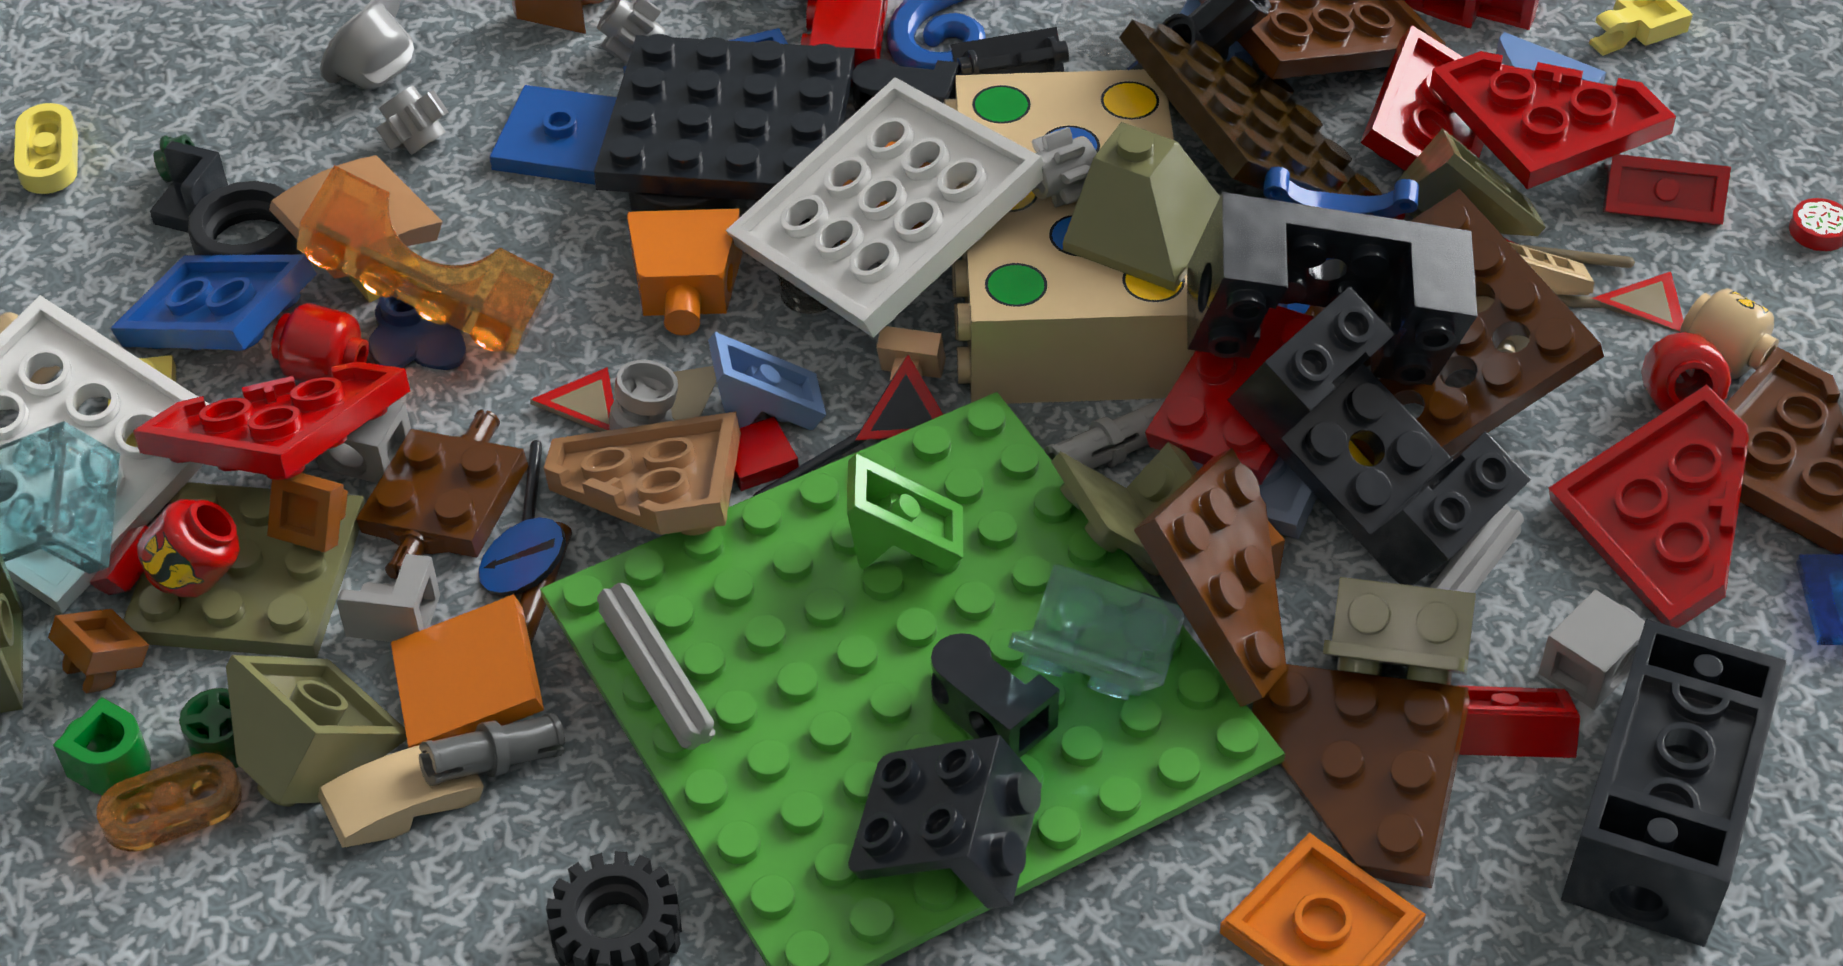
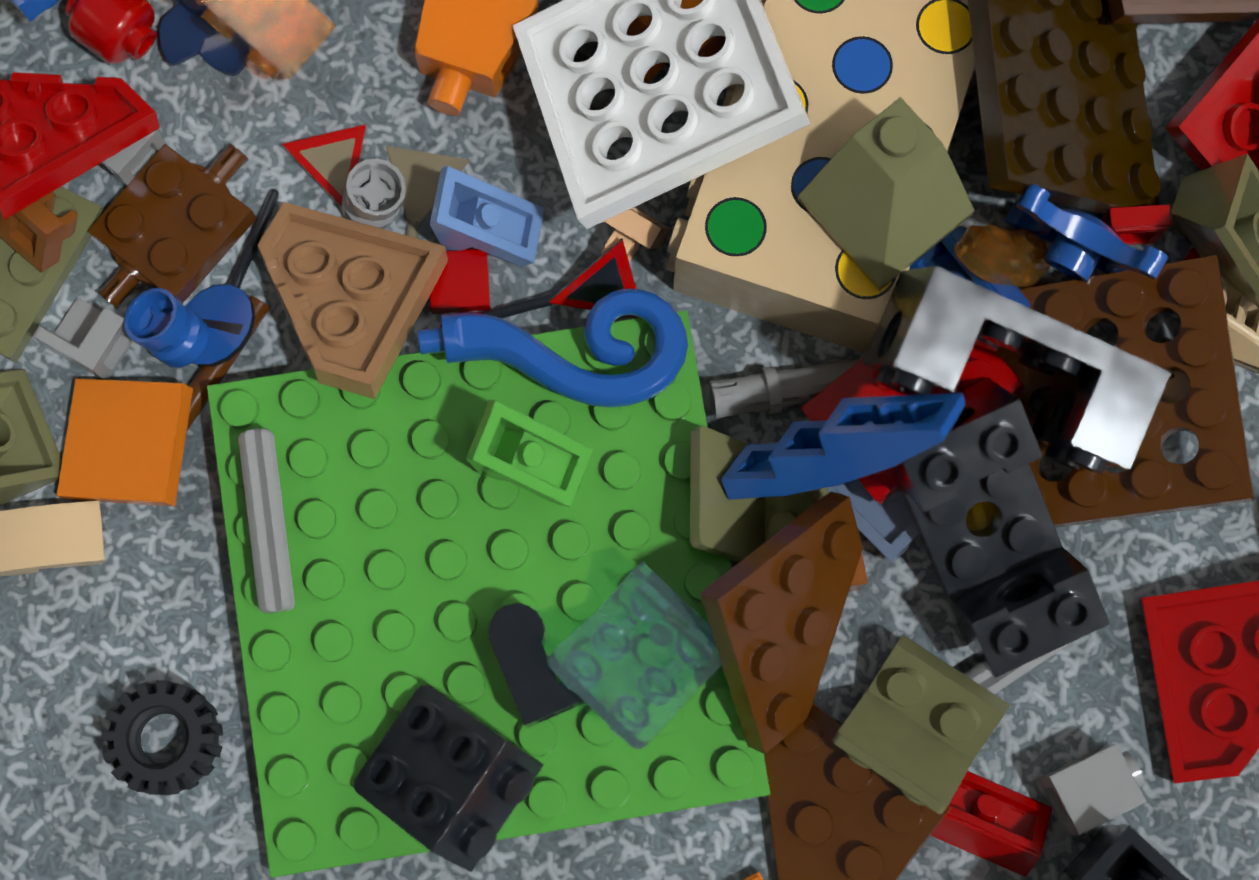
camera: 20 degrees right, 30 degrees up
dark grey pin [419,713,565,786] -> none
light grey gear [1032,127,1097,208] -> none
none -> blue wheel [124,288,209,368]
none -> blue plant [418,289,688,407]
none -> blue slope [721,393,965,500]

